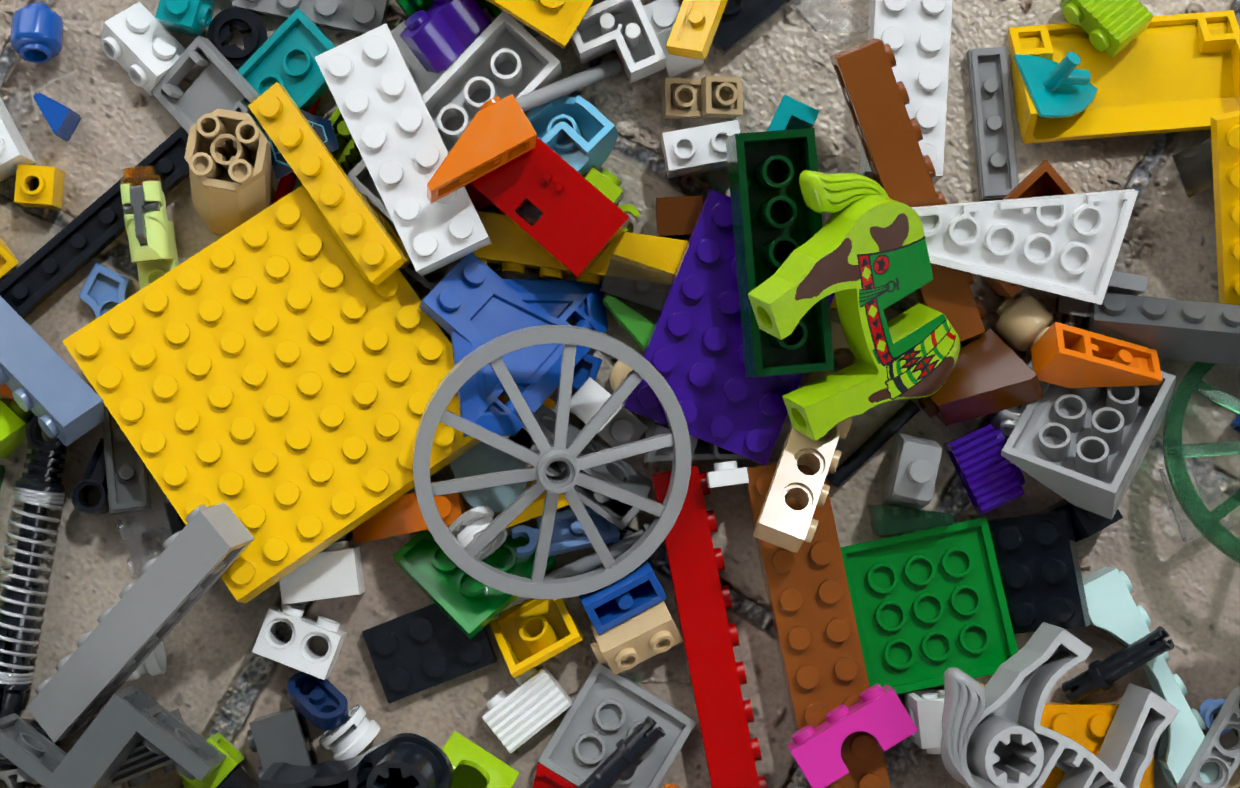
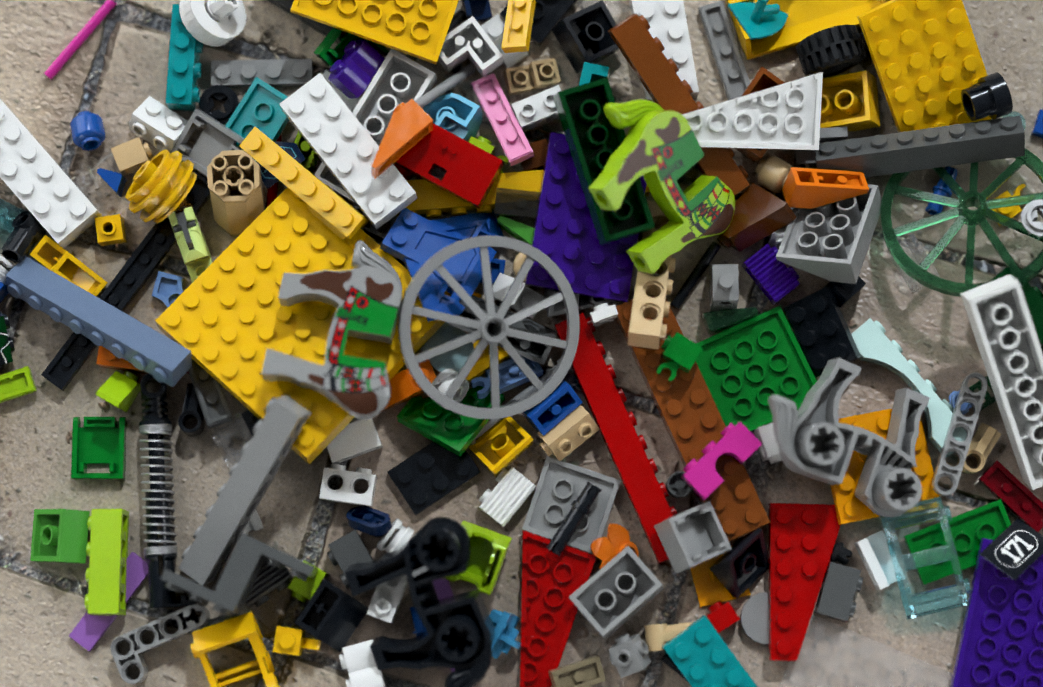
camera: 10 degrees left, 5 degrees down
black pin [1062,626,1174,704] -> none
none -> tan brick [111,137,153,177]
none -> yellow wheel [125,149,197,223]
none -> animal [261,240,402,420]
none -> bright pink tile [471,73,534,166]
none -> black slope [552,0,619,74]
none -> green brick [656,332,704,382]
none -> dark grey wheel [666,471,692,499]
none -> black tyre [796,25,866,77]
none -> yellow slope [820,70,880,131]

